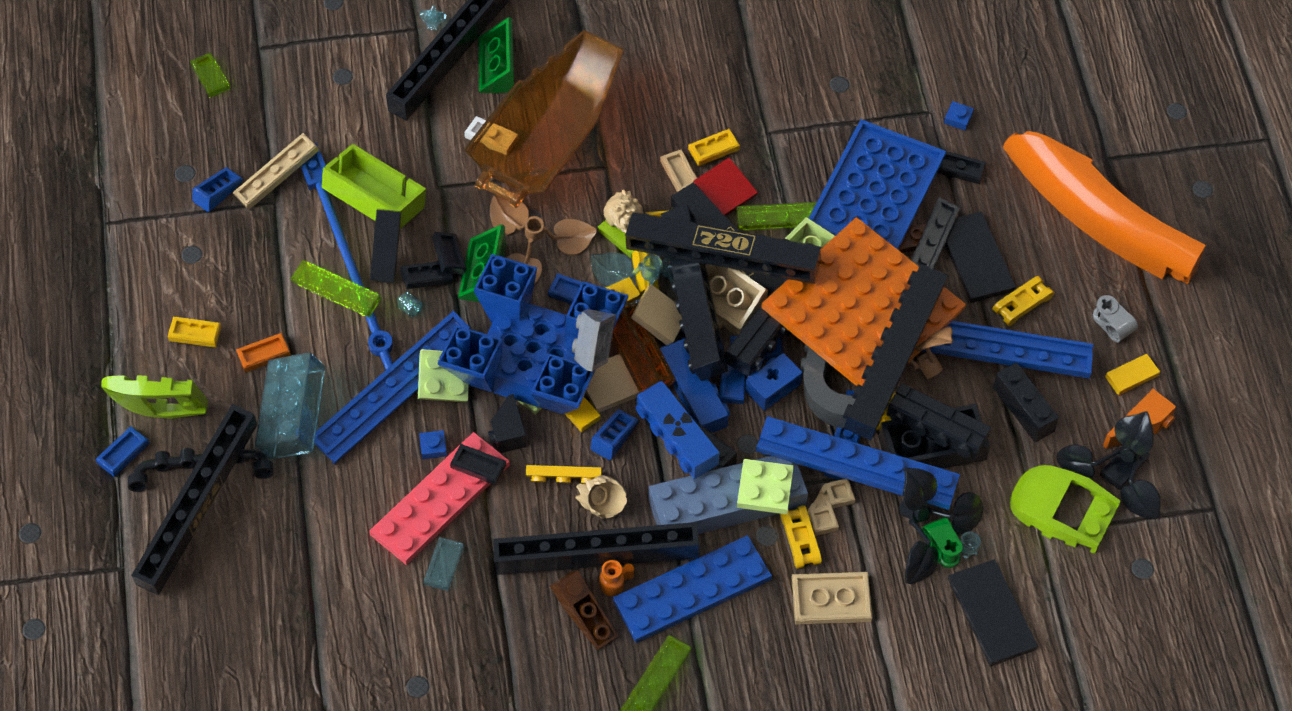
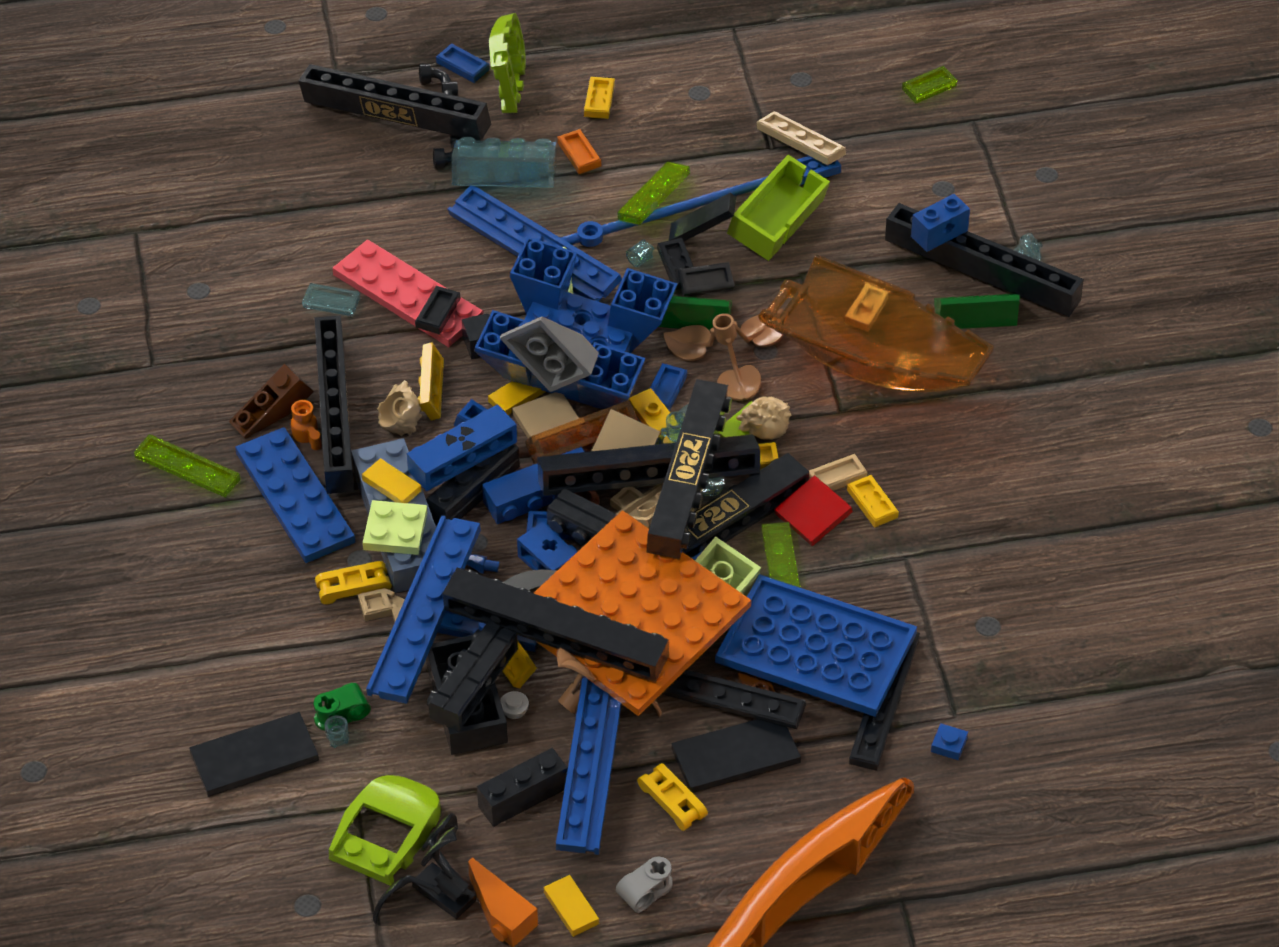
camera: 90 degrees right, 10 degrees down
blue slope [192,167,243,212] -> none
blue plate [419,430,447,459] -> none
tan tile [791,572,872,625] -> none
black plant [899,468,983,584] -> none
none -> yellow tile [362,458,422,503]
none -> blue brick [911,194,970,252]

